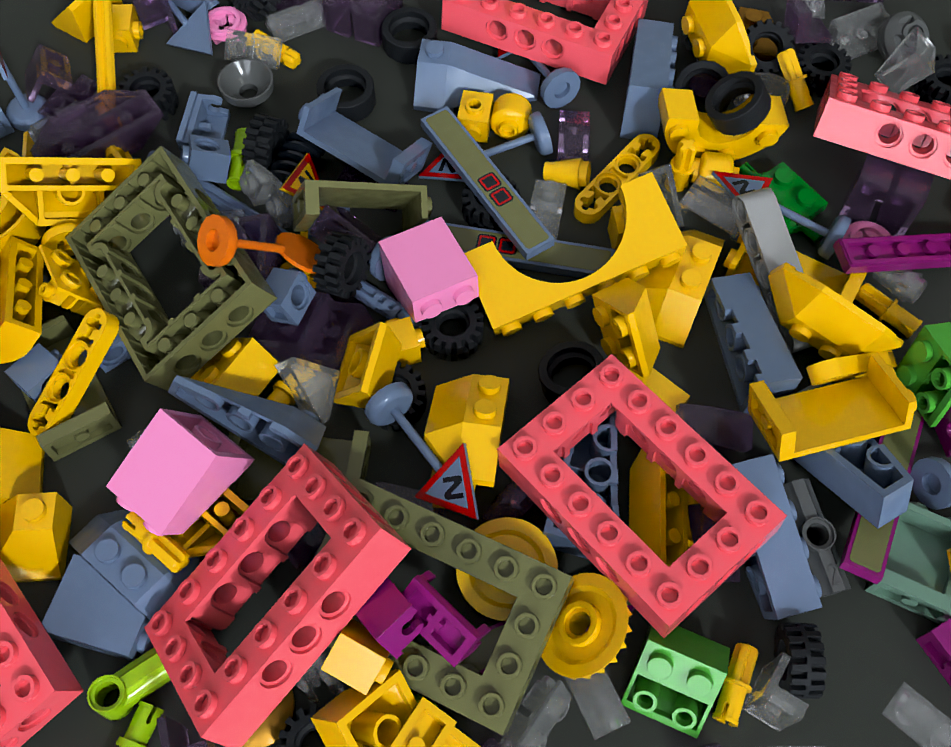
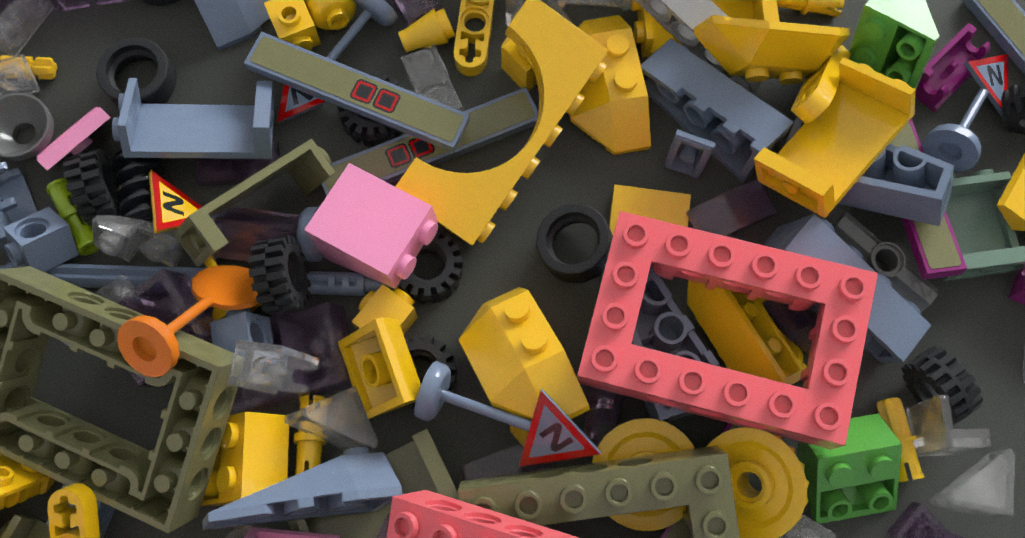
camera: 35 degrees left, 10 degrees up
yellow slope [591,277,660,378] -> none
none -> bright pink plate [37,107,111,171]
none -> clear hinge [228,340,319,395]
none -> sand blue slope [663,129,716,179]

